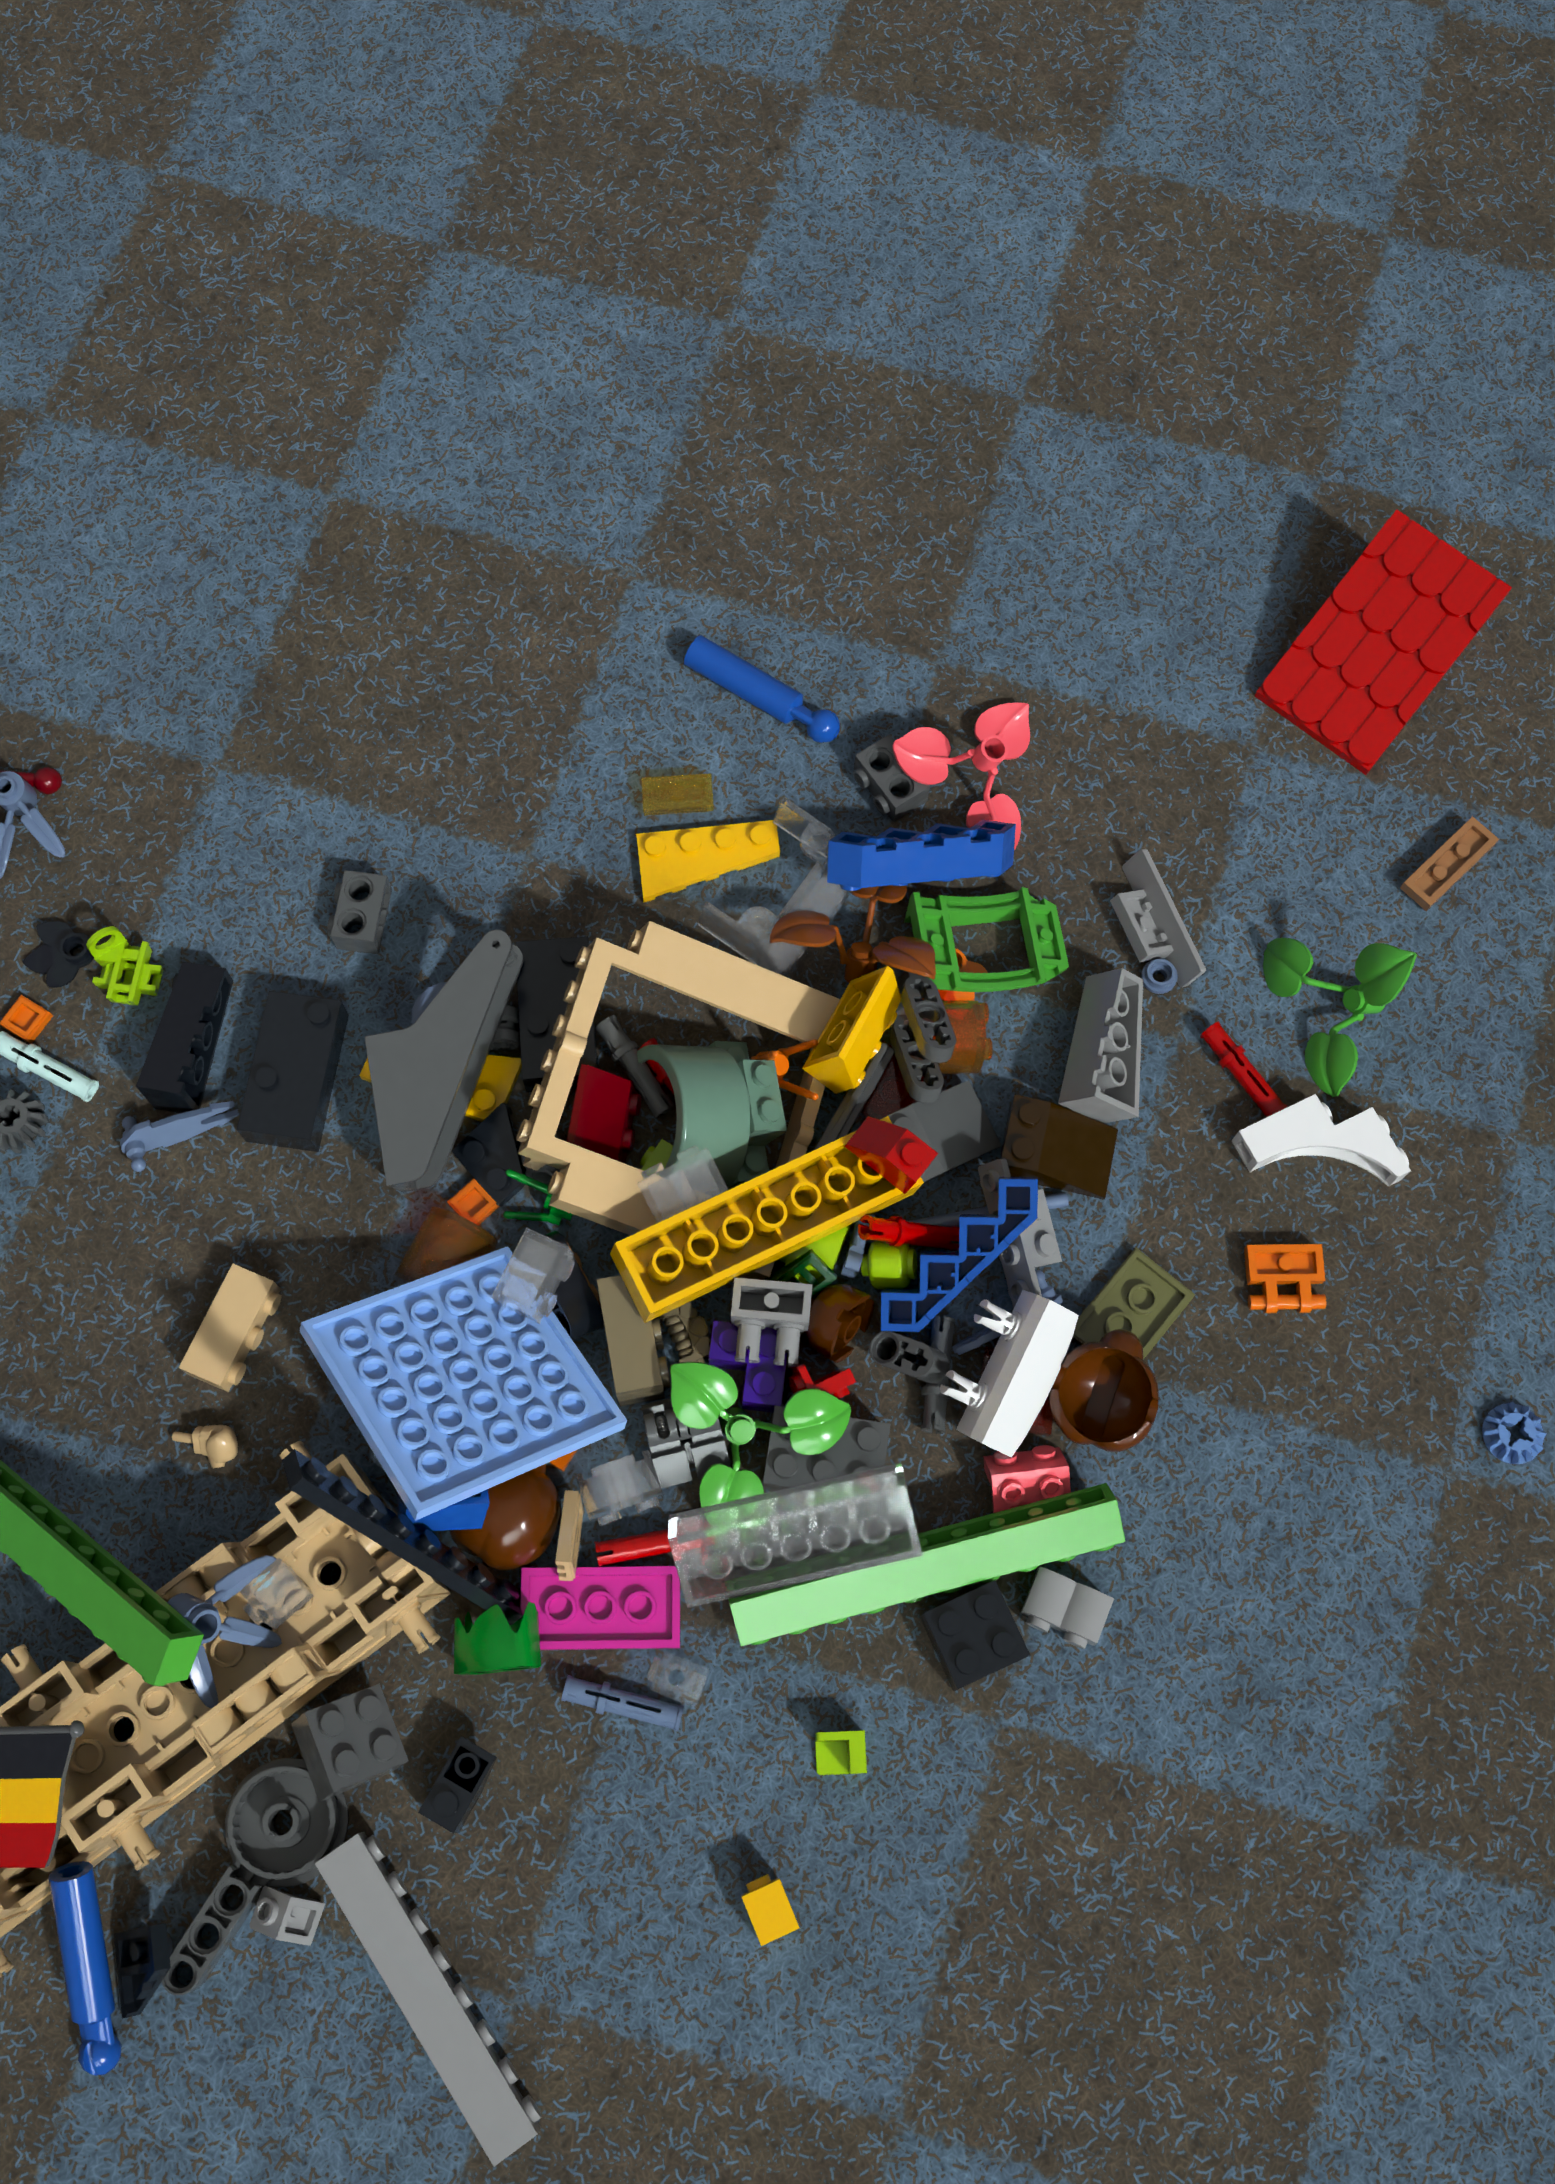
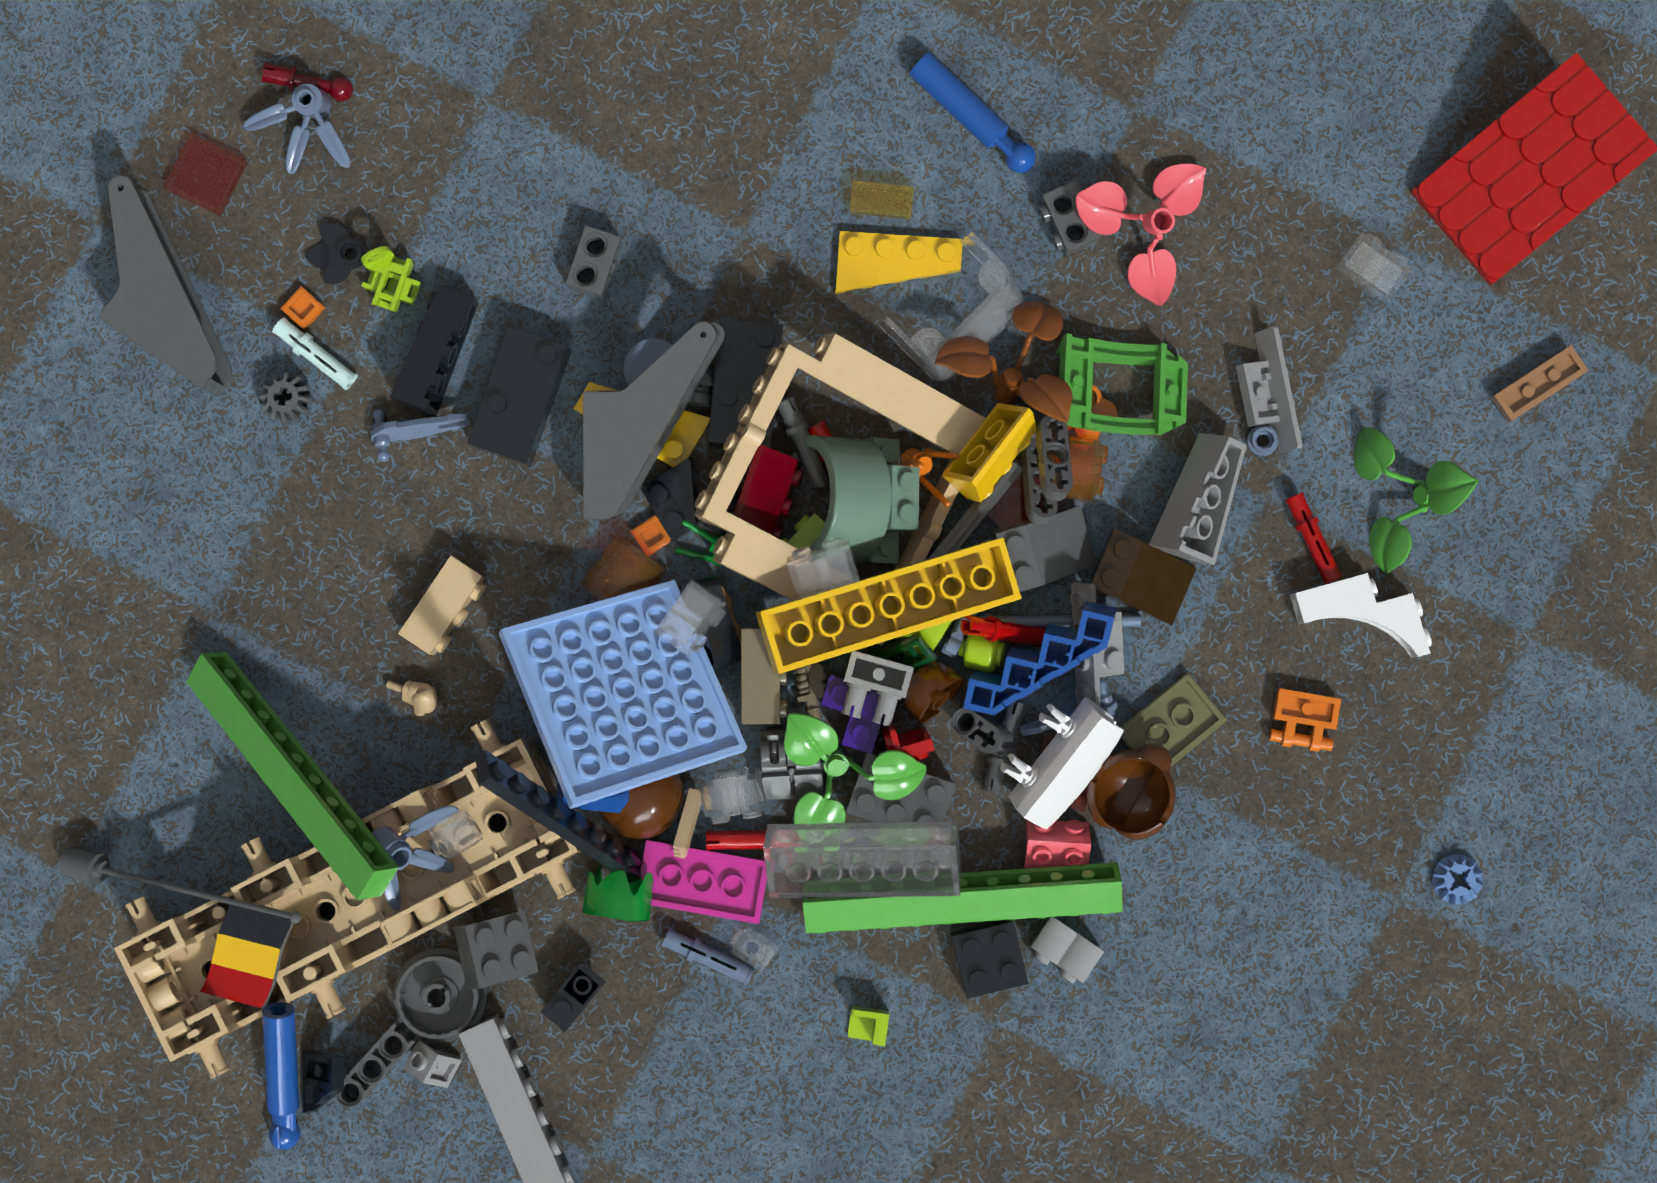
camera: 15 degrees right, 15 degrees up
yellow brick [741,1874,800,1946] -> none
blue brick [827,819,1016,891] -> none
red slope [844,1116,938,1194] -> none
none -> clear brick [1335,232,1413,303]

